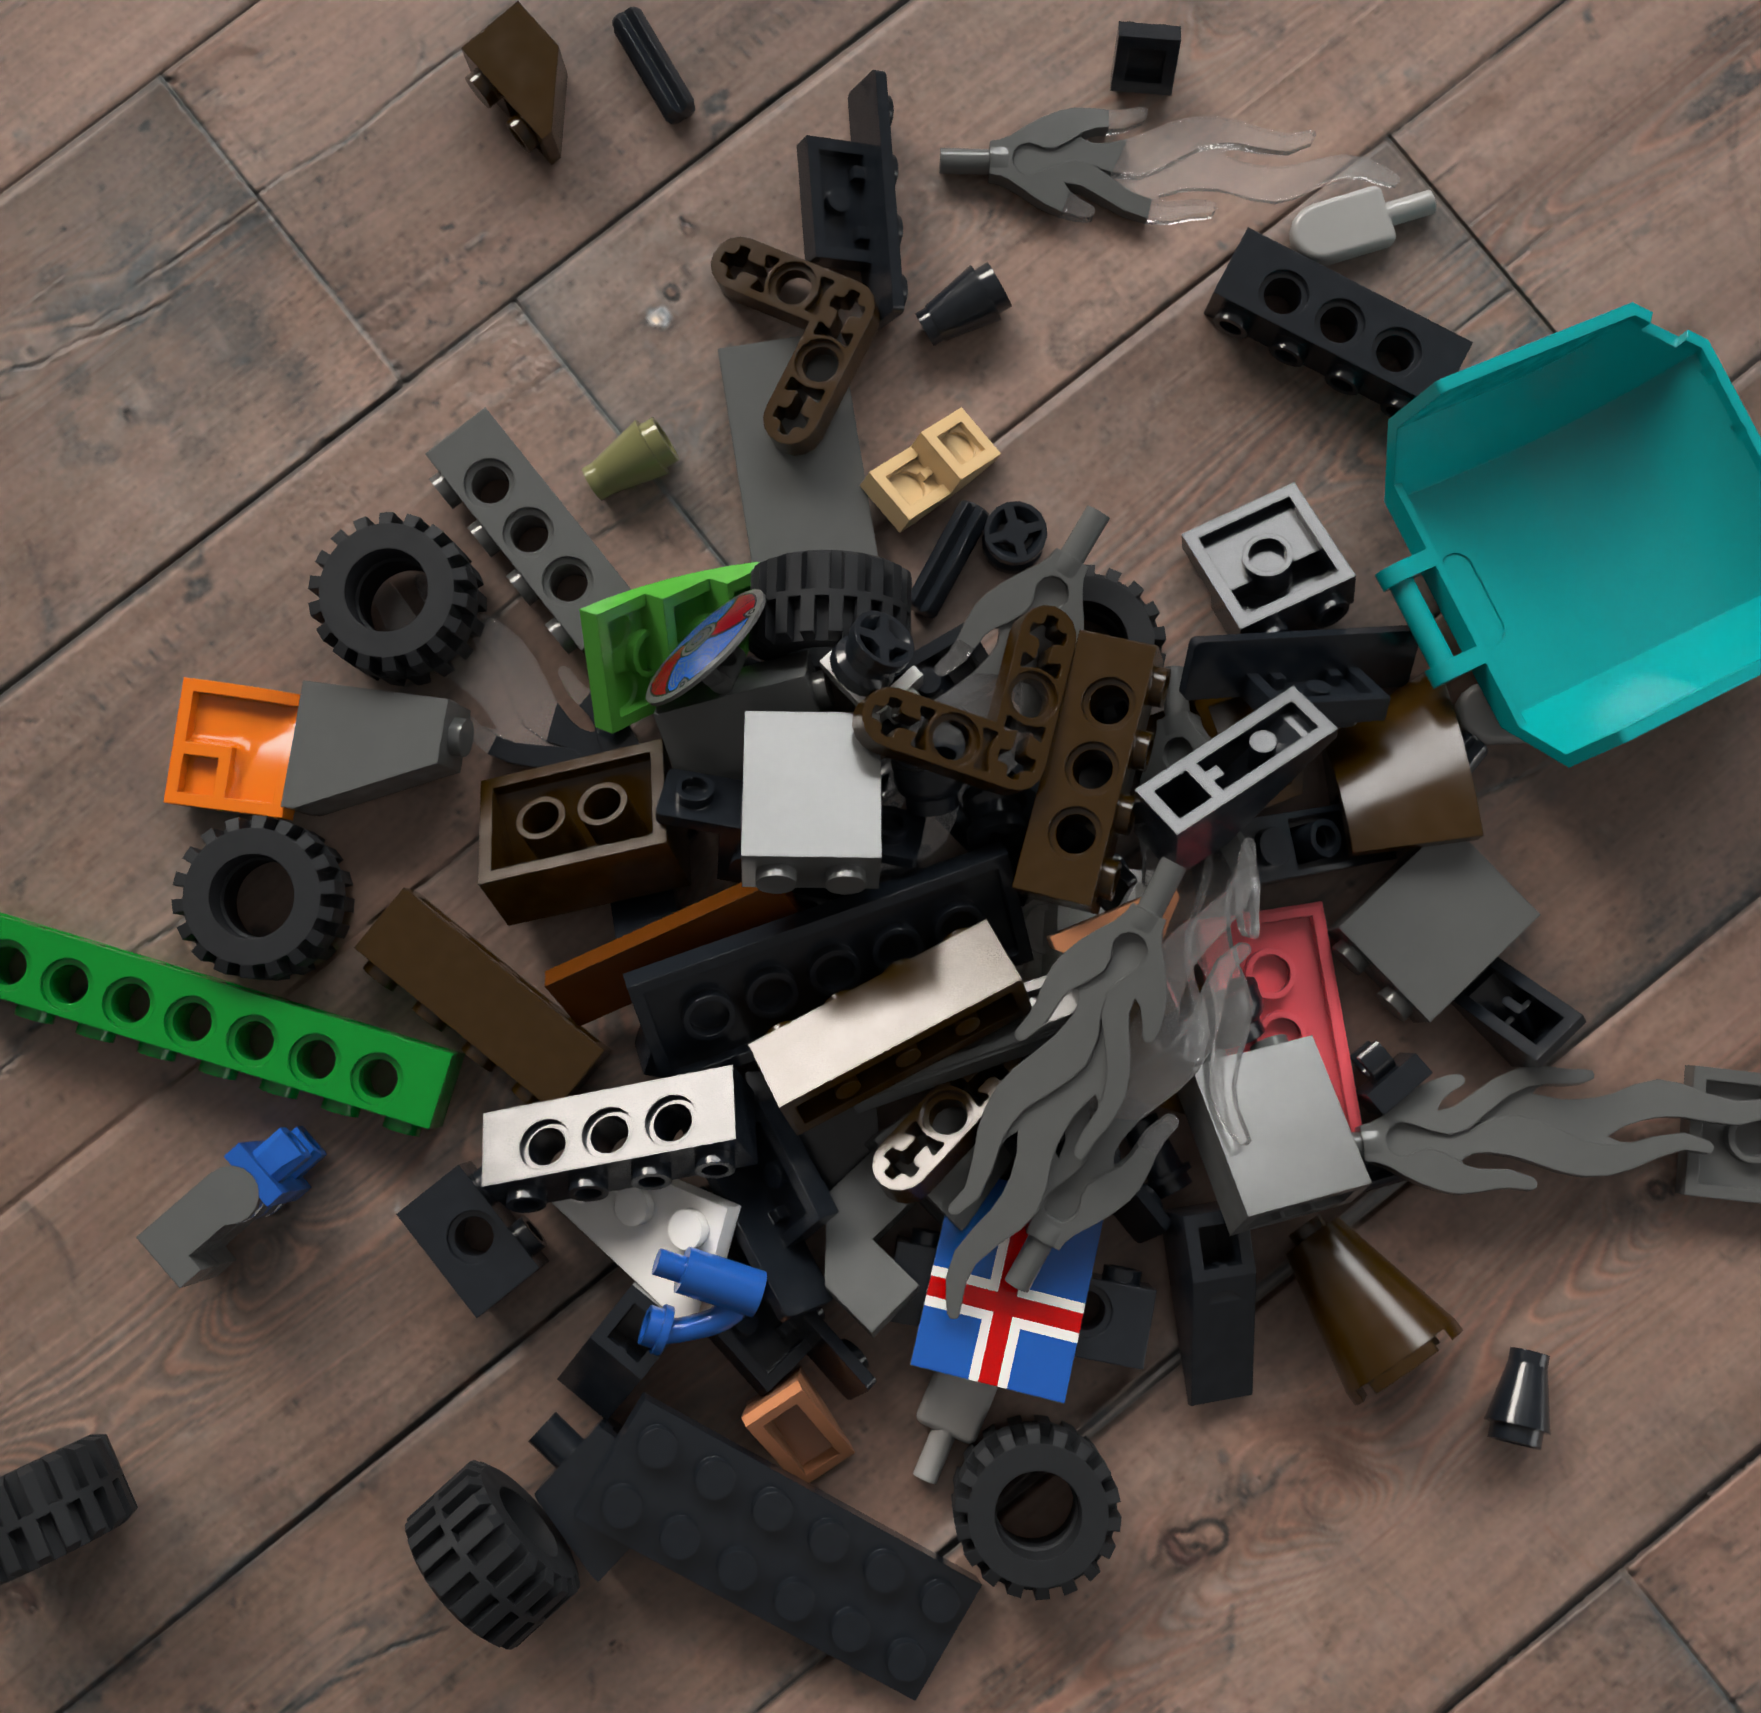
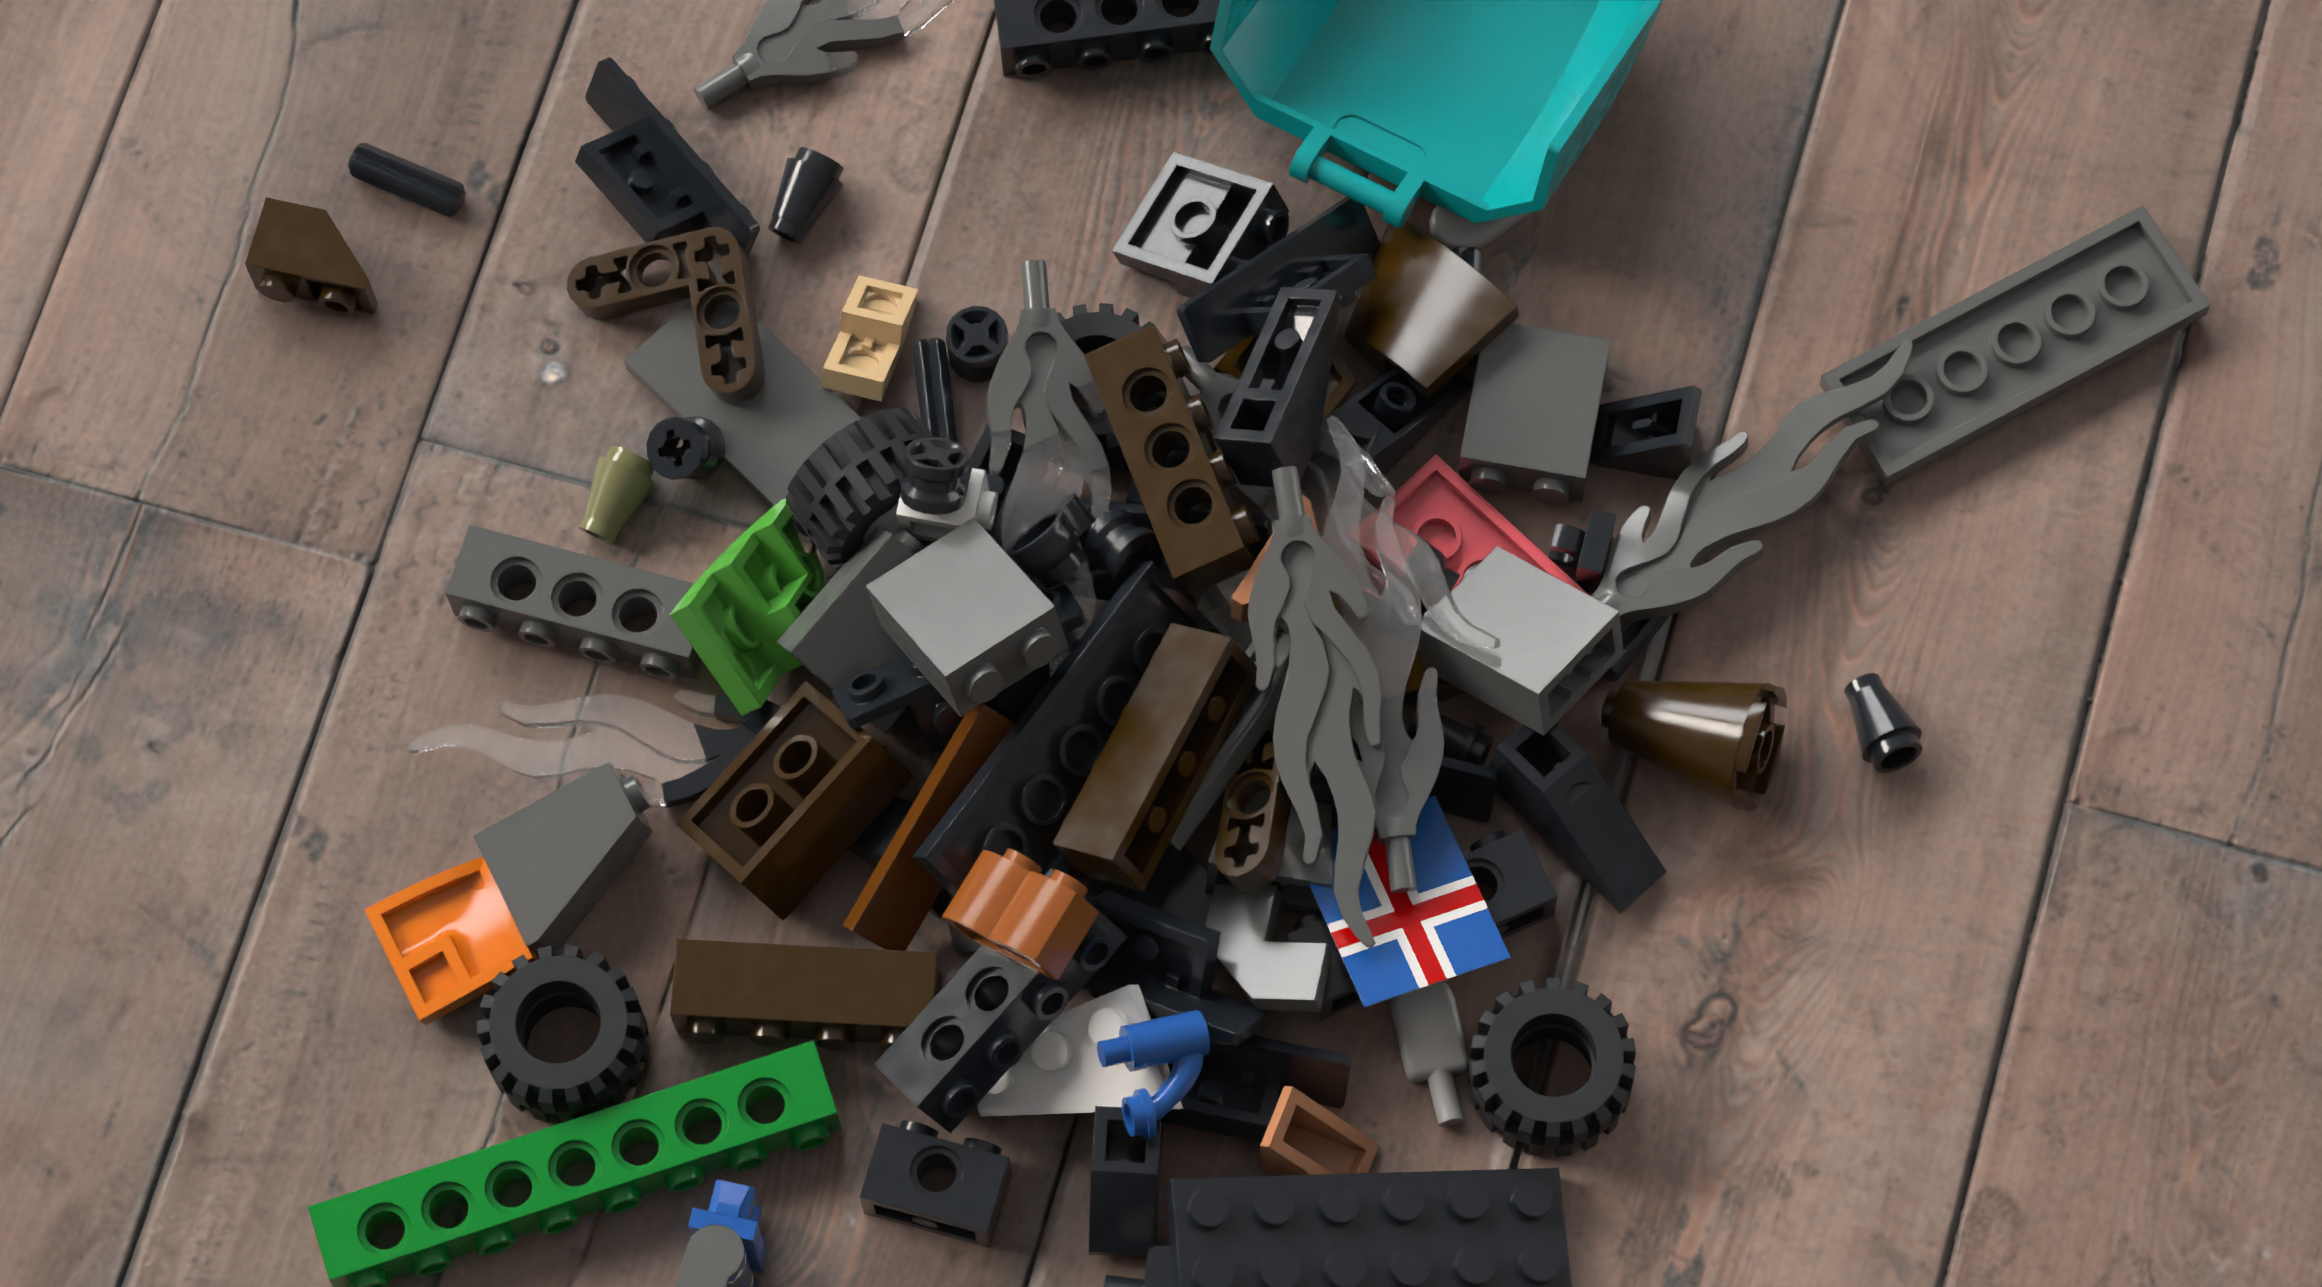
camera: 30 degrees left, 15 degrees down
black tyre [308,512,487,686] -> none
shield [646,589,766,706] -> none
dark brown beam [852,605,1076,796] -> none
none -> black wheel [646,416,725,480]
none -> dark orange brick [942,848,1099,980]

